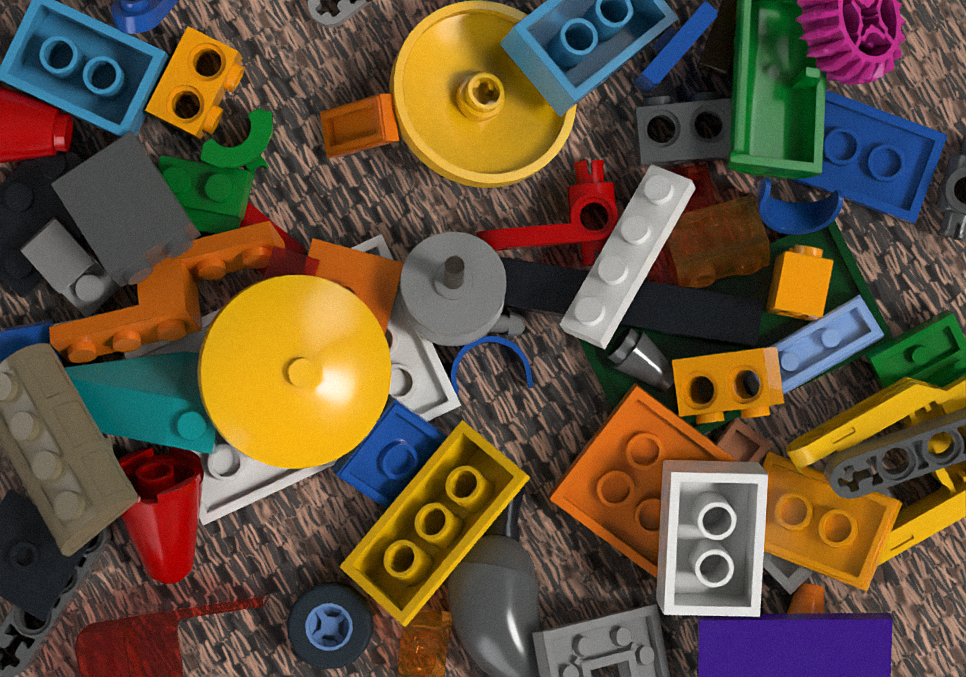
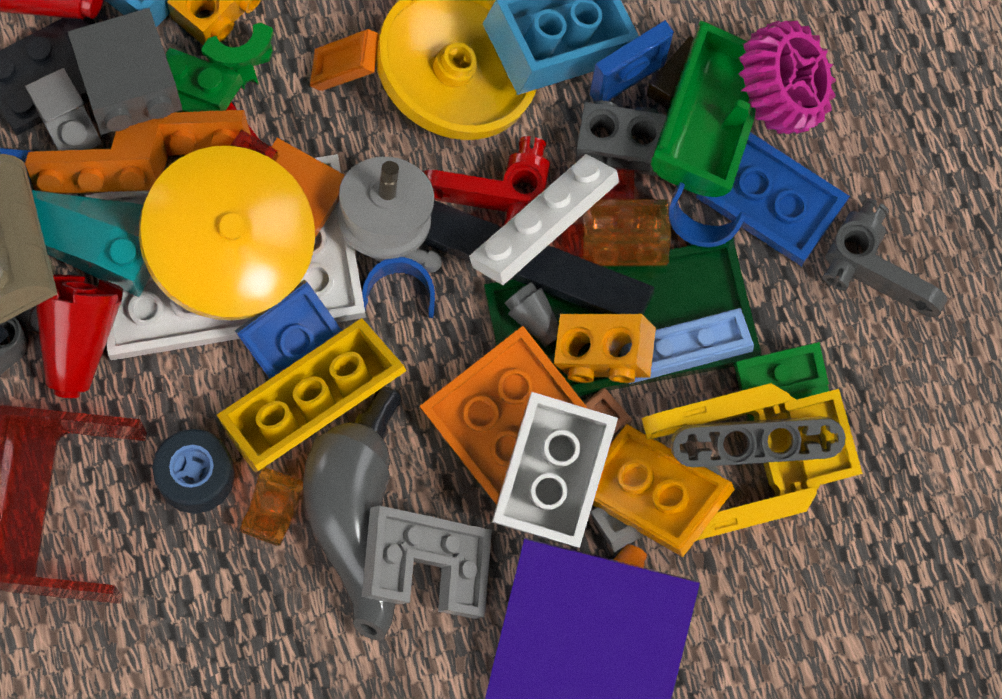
camera: 10 degrees right, 15 degrees down
light orange brick [765,245,834,321] -> none

